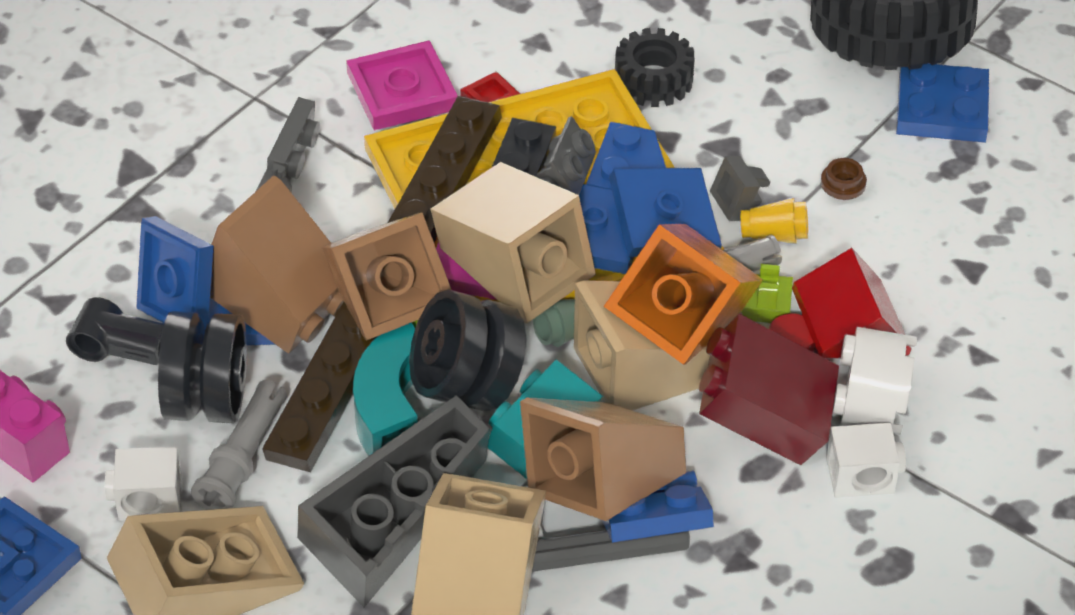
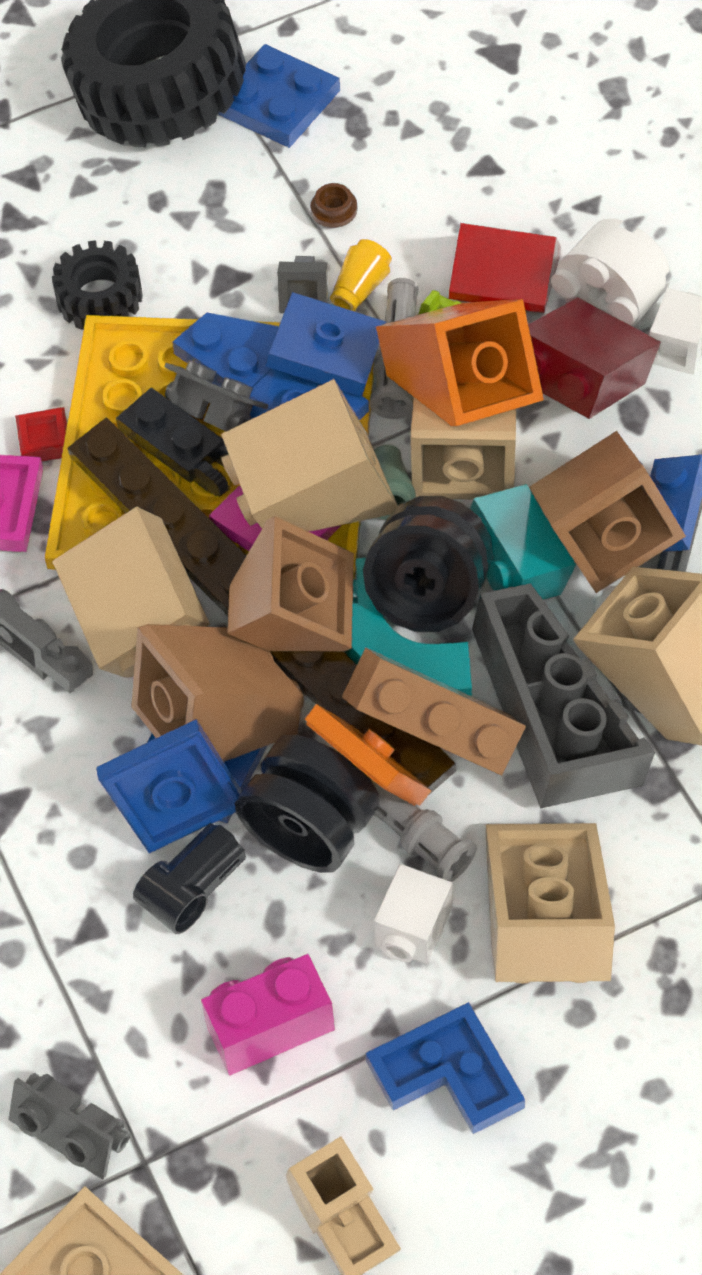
camera: 60 degrees left, 10 degrees up
none -> tan brick [52,507,210,678]
none -> orange plate [304,704,432,806]
none -> medium nougat brick [342,648,526,776]

